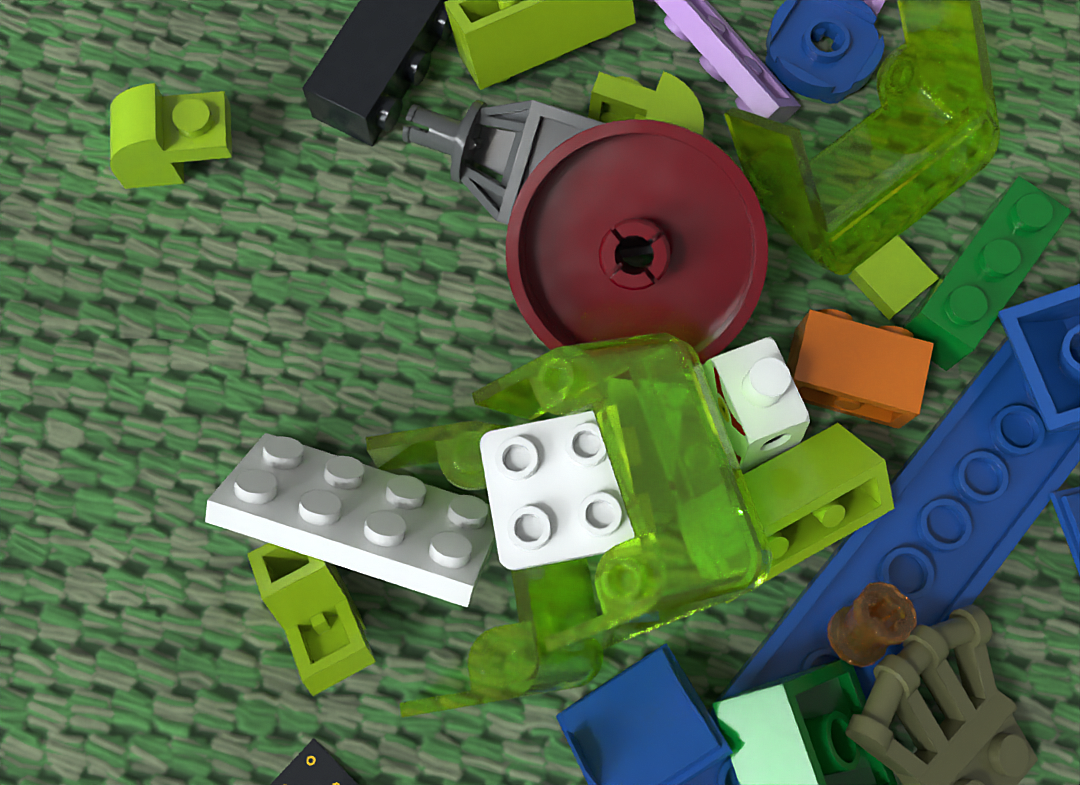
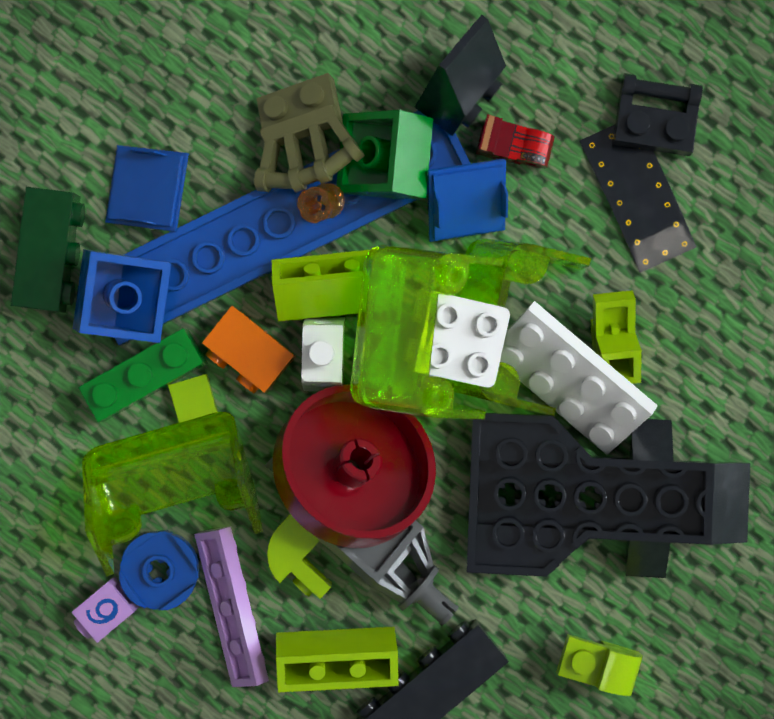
camera: 155 degrees left, 15 degrees up
none -> black piece [467,412,750,578]

